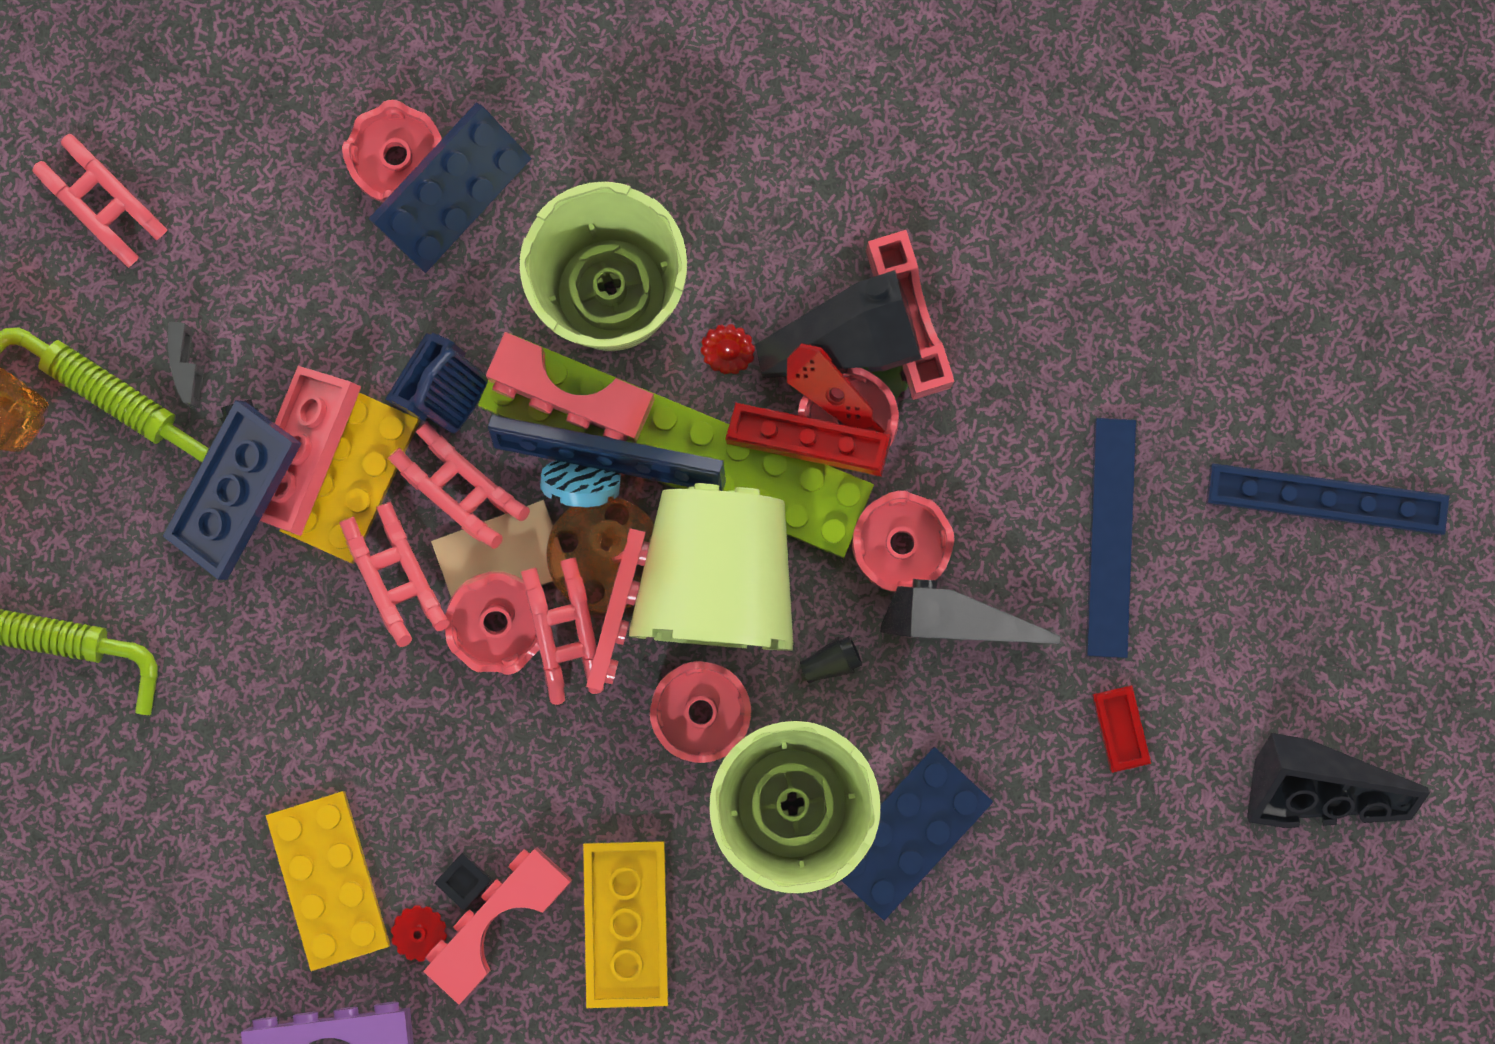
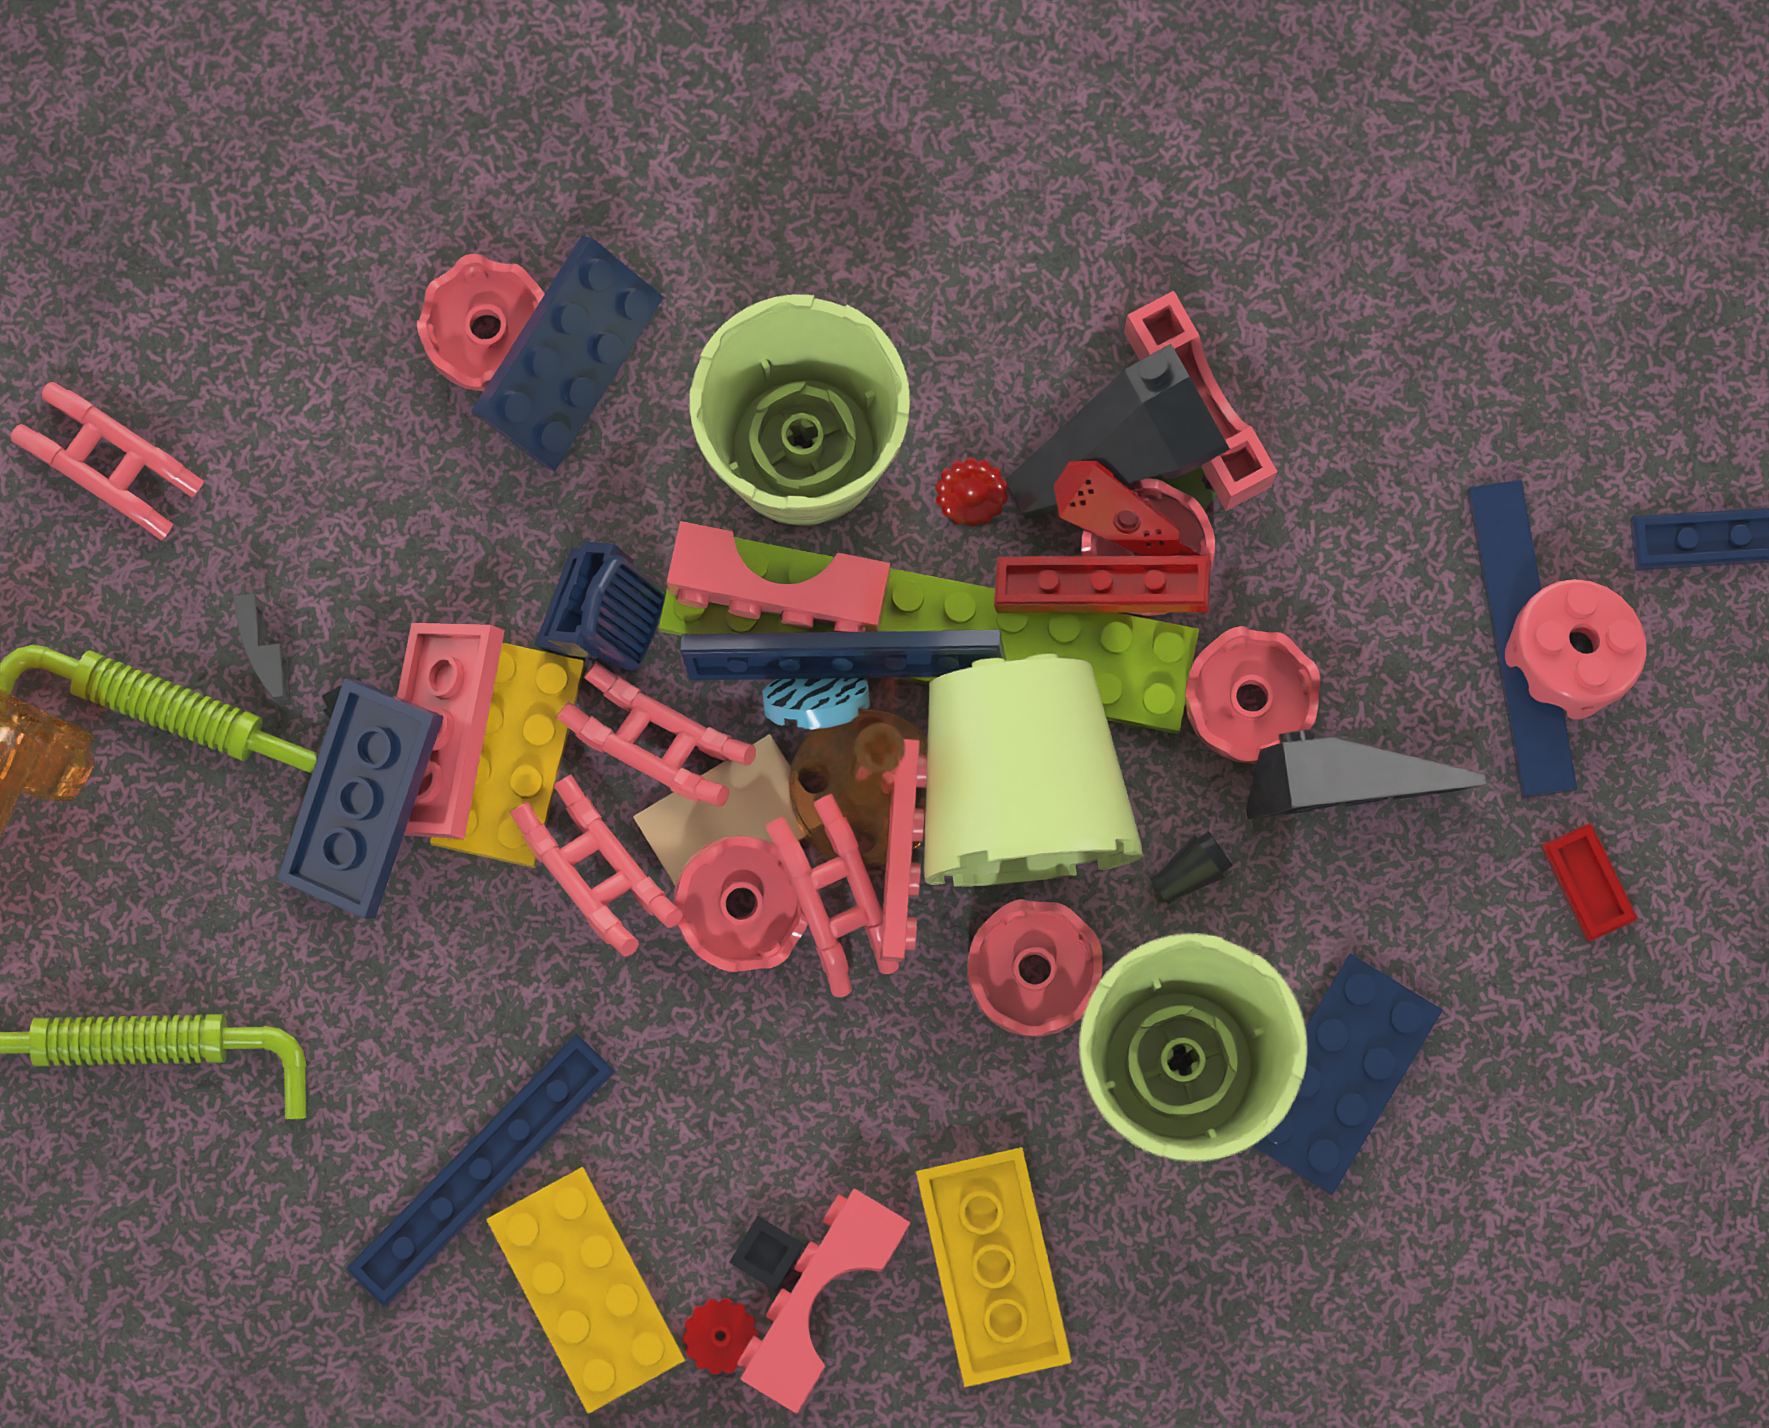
camera: 10 degrees left, 5 degrees down
none -> dark blue tile [346,1033,615,1307]
none -> coral plate [1505,579,1647,720]

